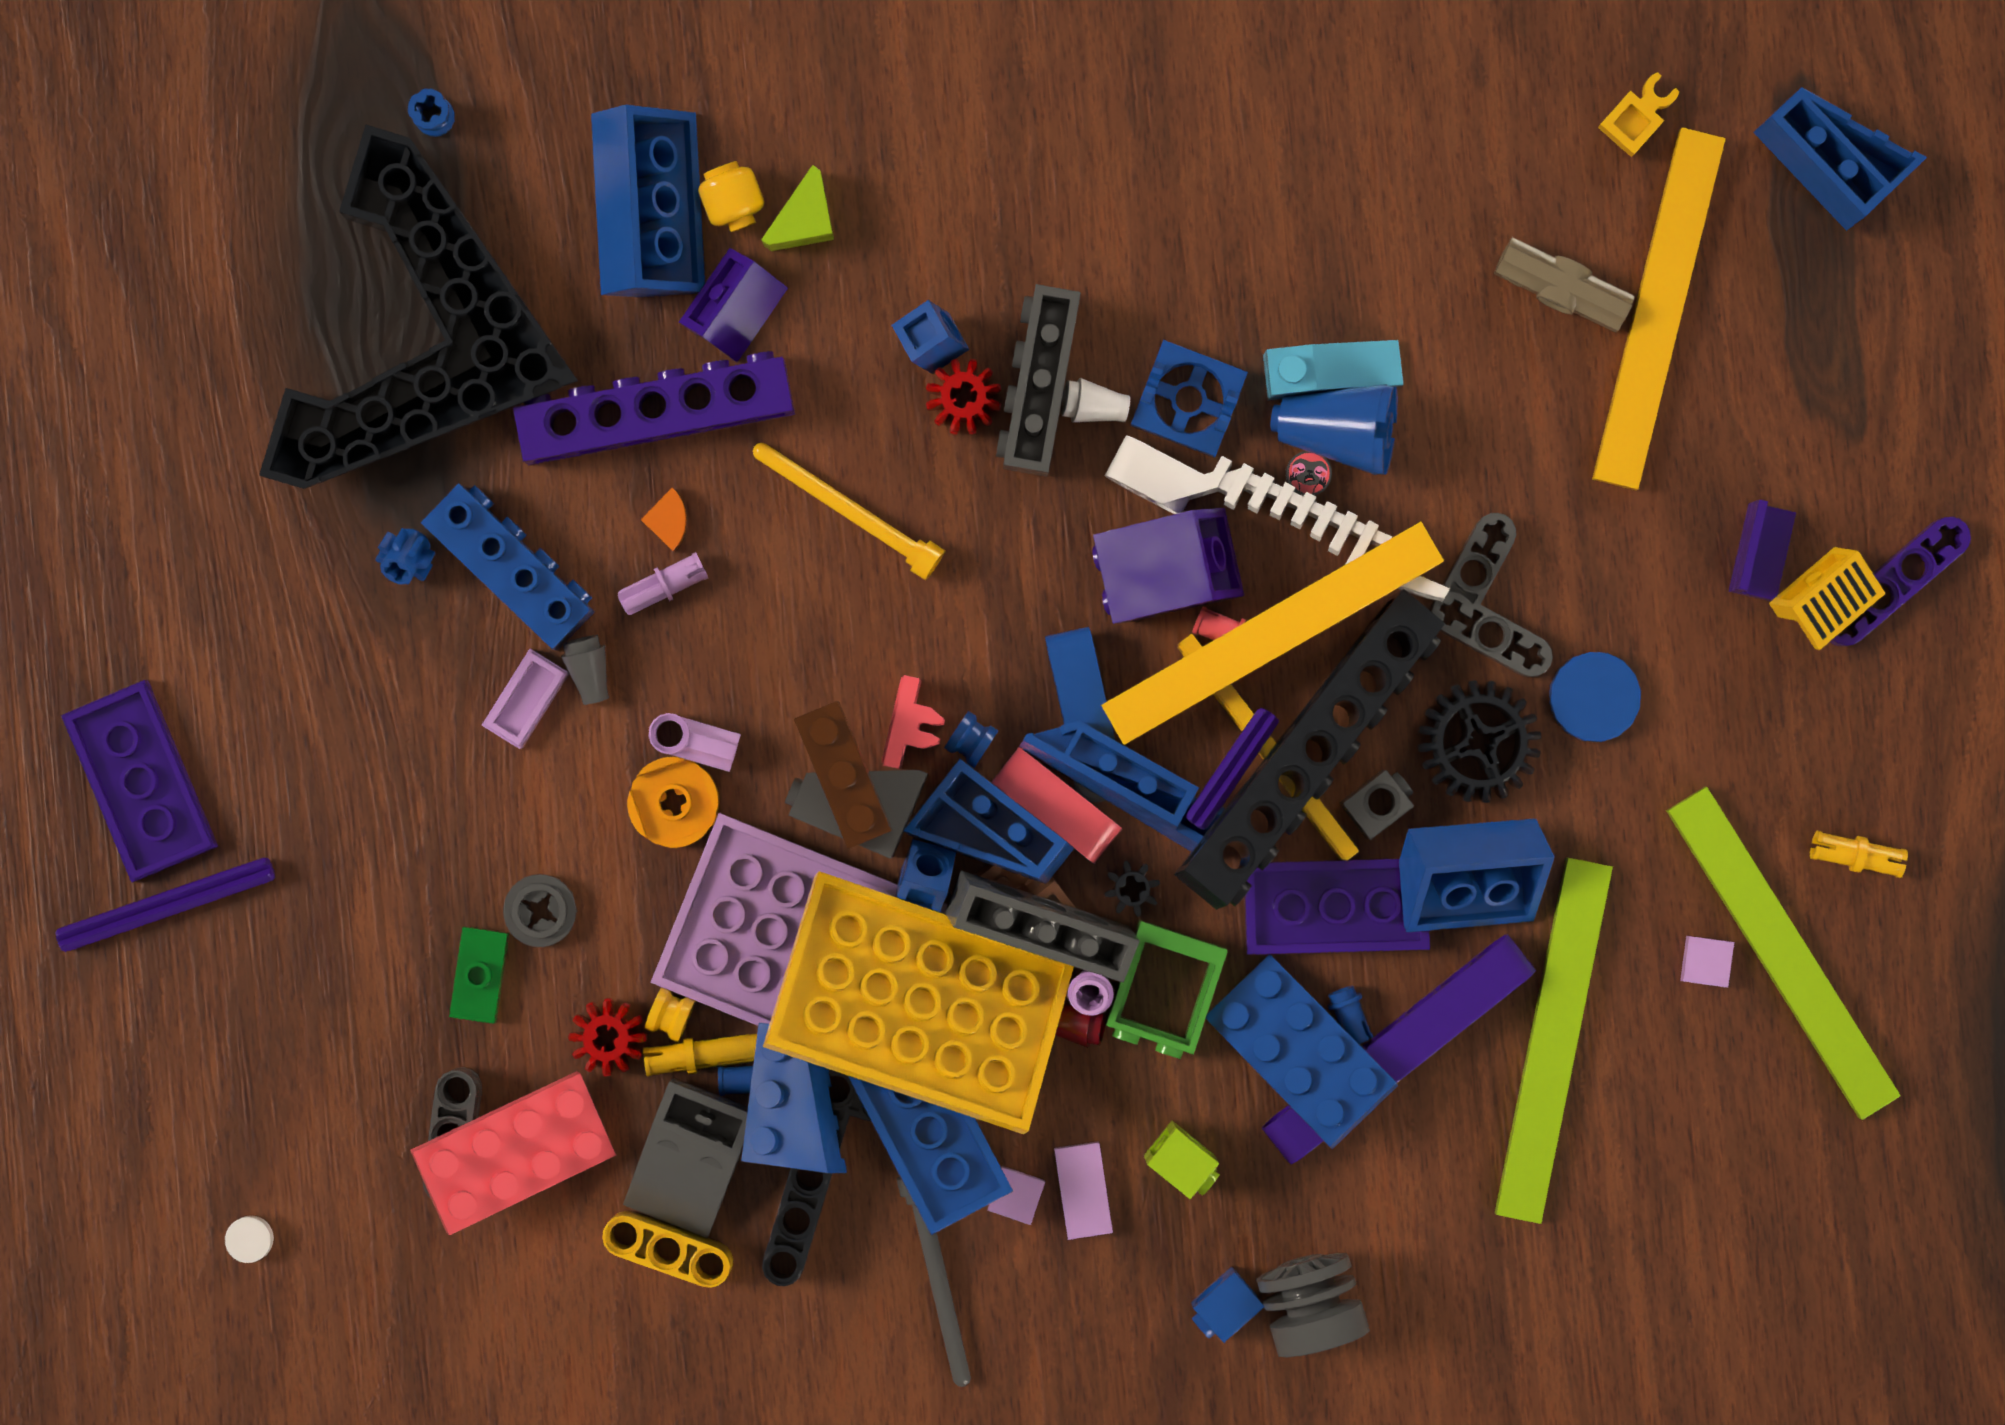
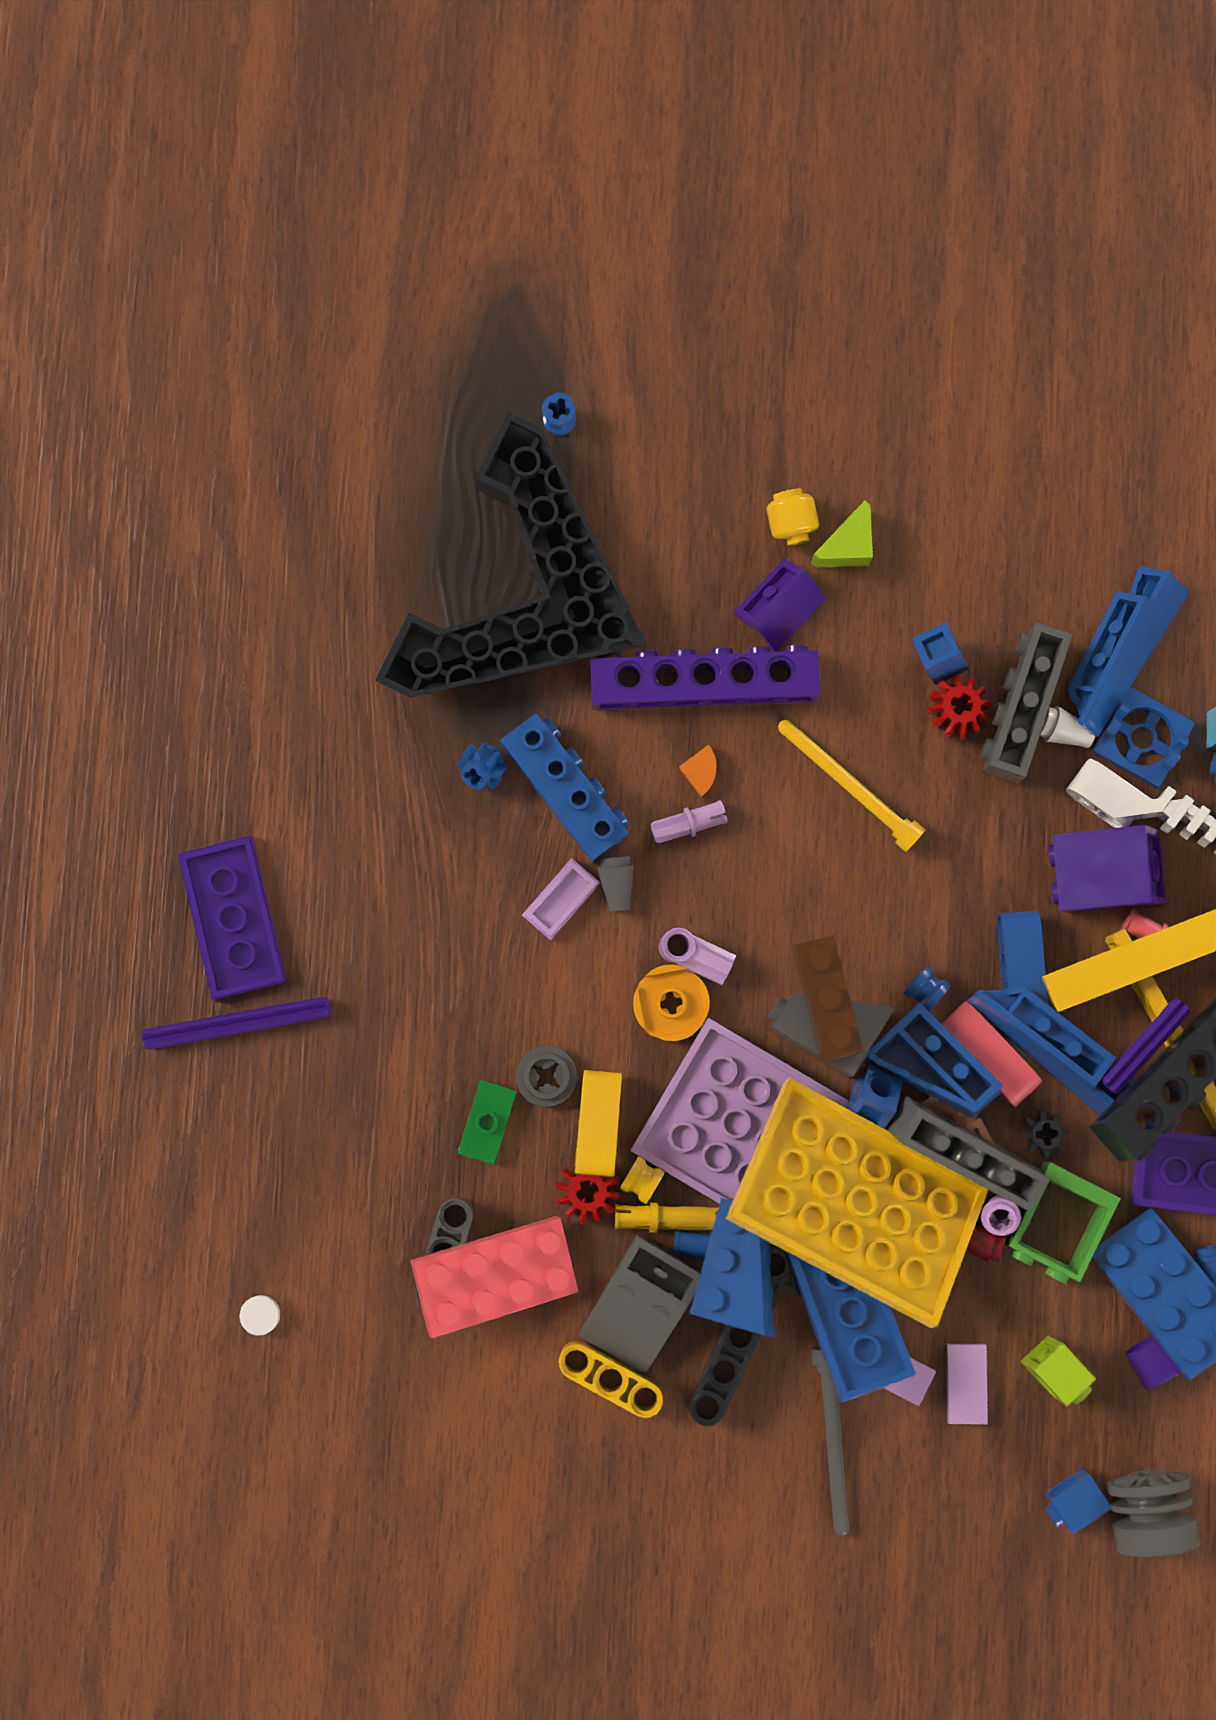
camera: 10 degrees right, 5 degrees down
blue slope [591,105,705,297] -> none
coral piece [881,675,945,769] -> none
none -> yellow beam [575,1070,622,1177]
none -> blue wedge [1068,566,1188,737]

